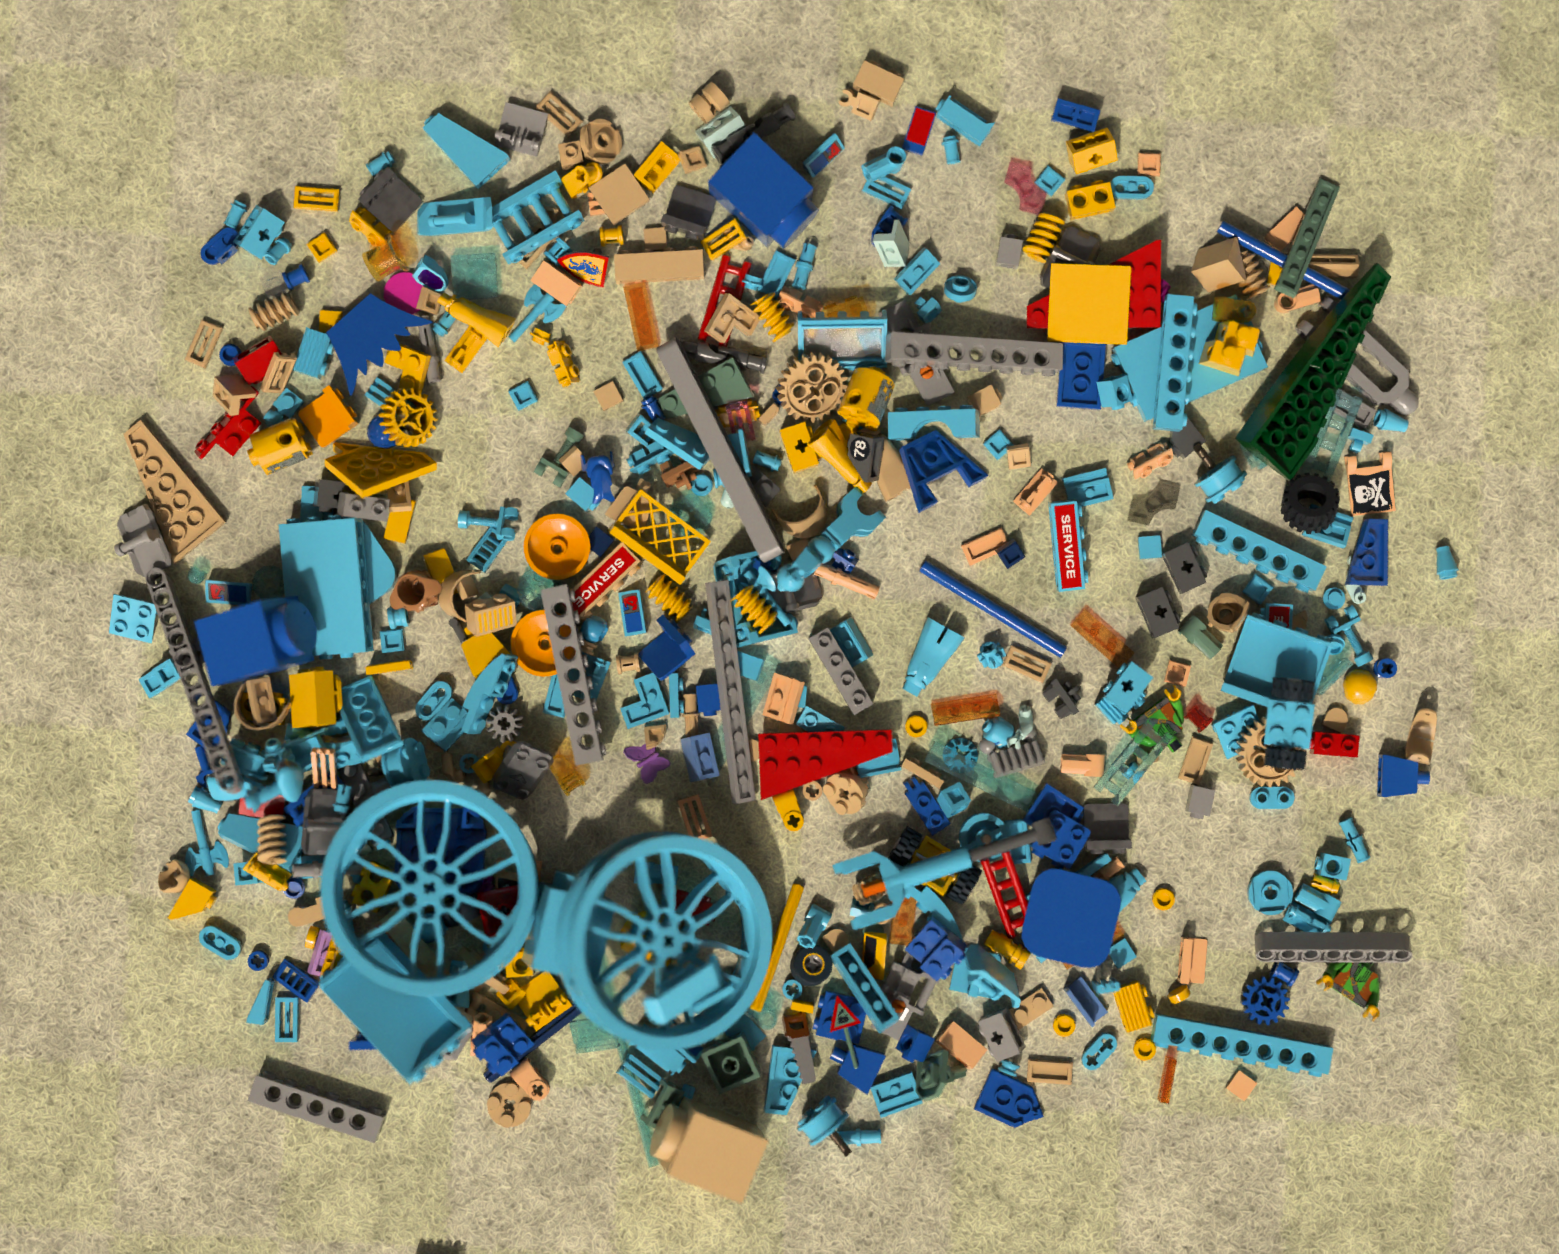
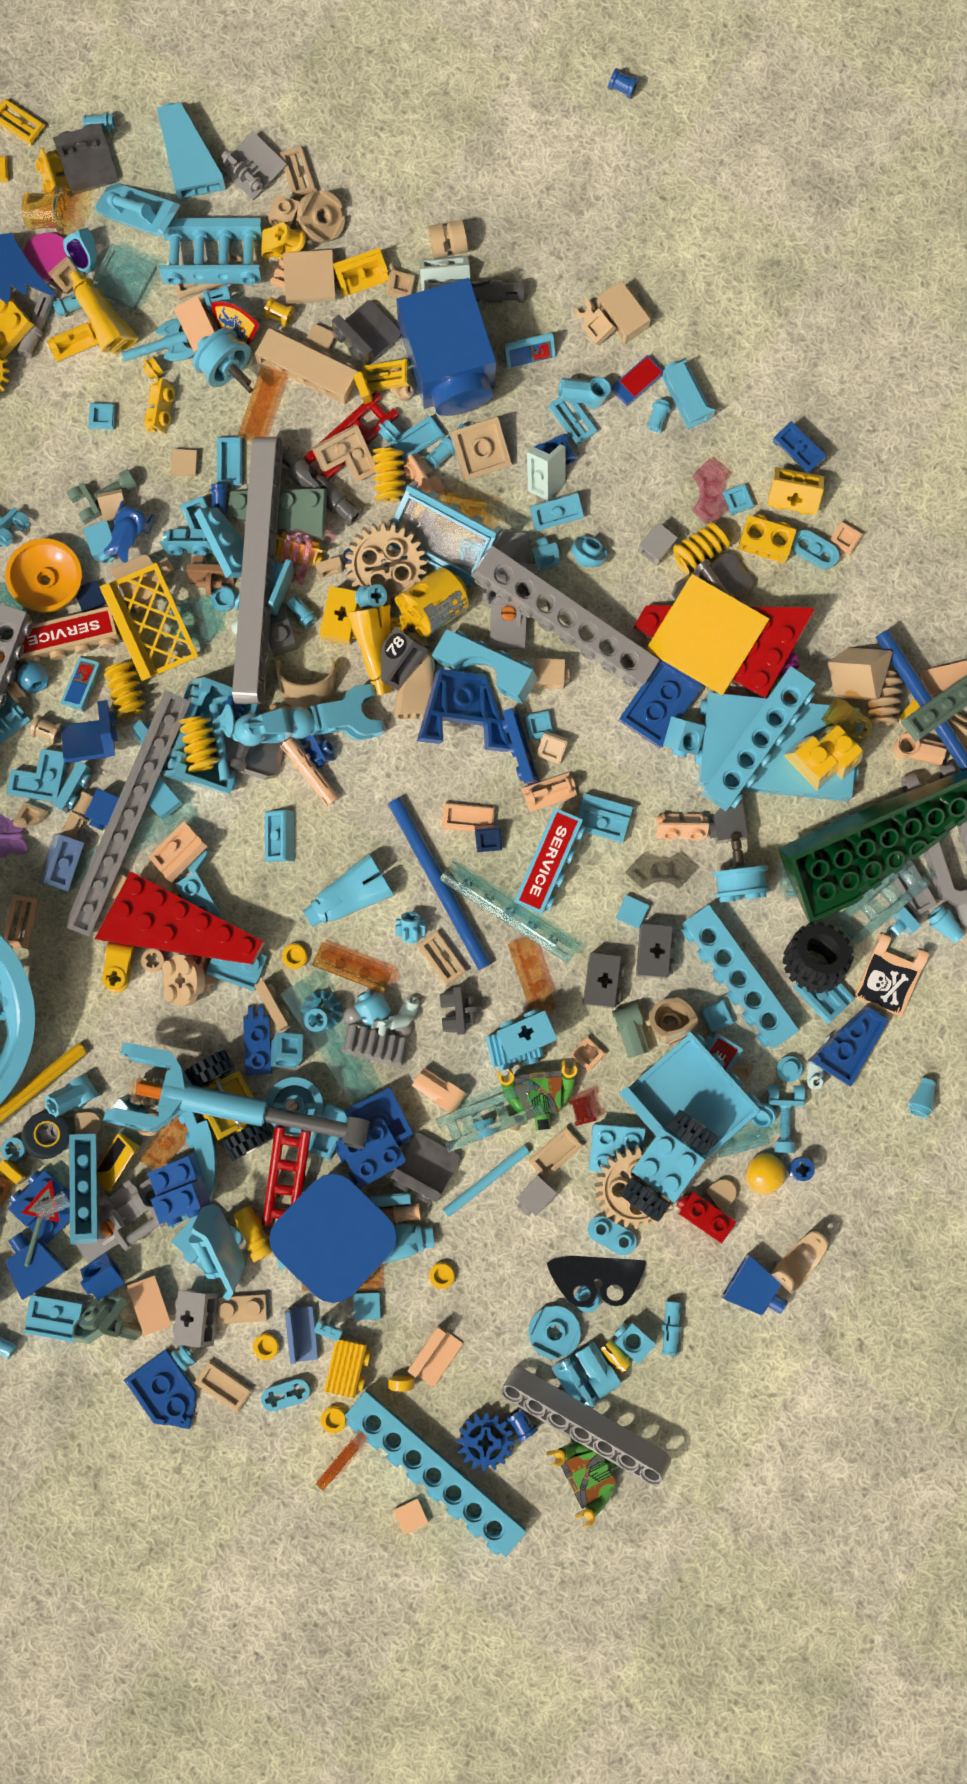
camera: 30 degrees right, 5 degrees down
light grey brick [809,627,873,715] -> none
none -> clear pin [34,1191,70,1221]
none -> medium azure wheel [192,327,254,393]
none -> medium azure bush [304,1008,327,1032]
none -> yellow tile [353,371,373,404]
none -> medium azure bush [355,584,387,609]
none -> clear light blue tile [440,862,580,963]
none -> medium azure bar [443,1145,530,1217]
none -> tan plate [449,417,512,480]
none -> blue plate [502,708,540,785]
none -> black piece [547,1256,646,1307]
none -> medium azure plate [575,1286,601,1312]

